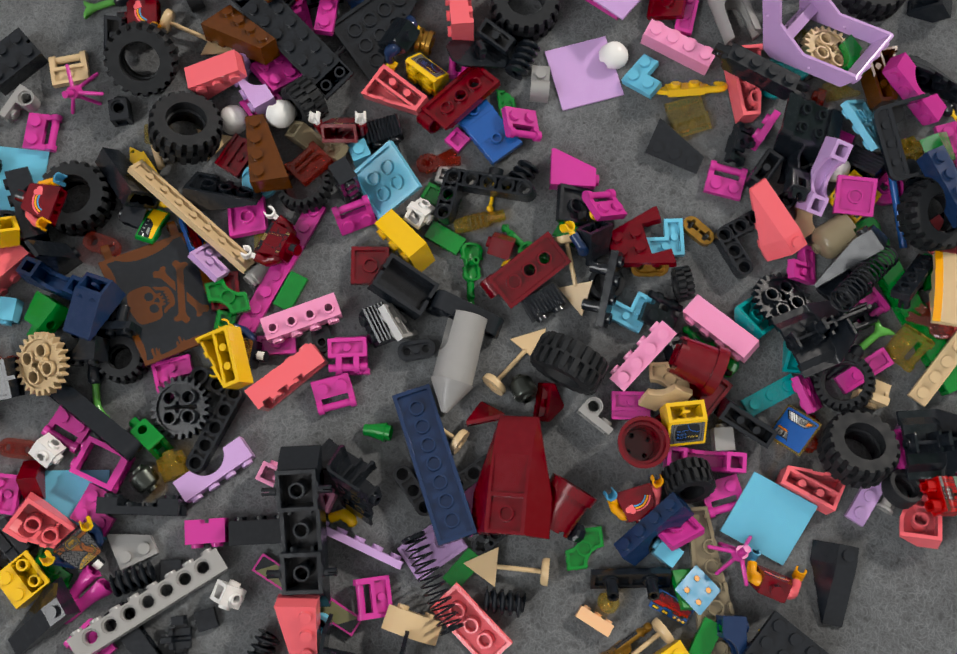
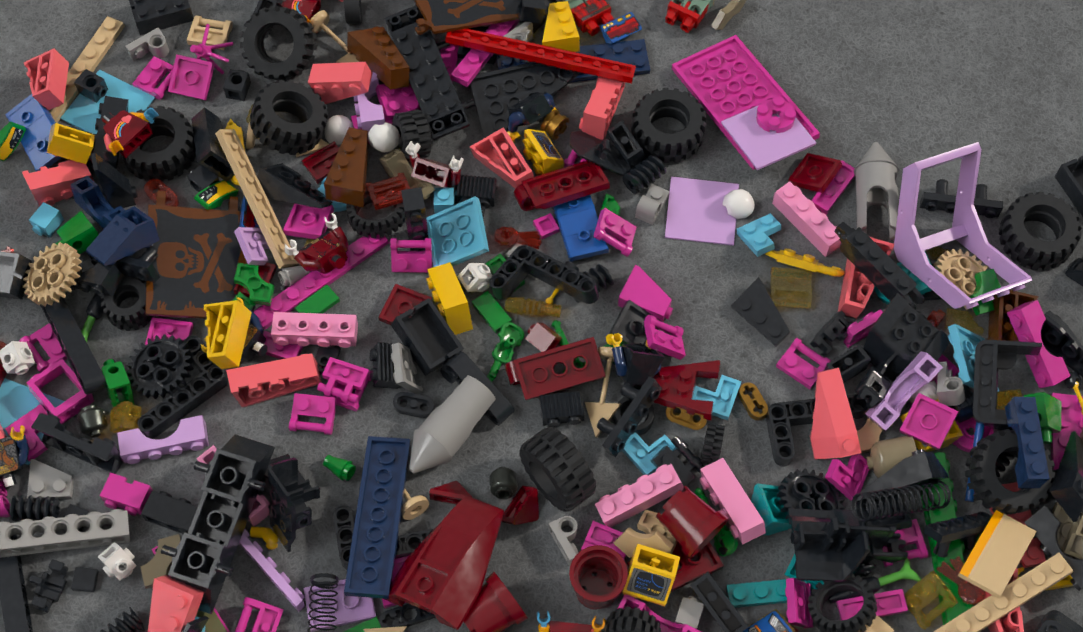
camera: 25 degrees right, 15 degrees down
tan piece [482,328,546,396] -> none
none -> dark tan tile [140,534,181,589]
none -> dark pink plate [168,54,215,101]
none -> light grey plate [937,362,965,406]

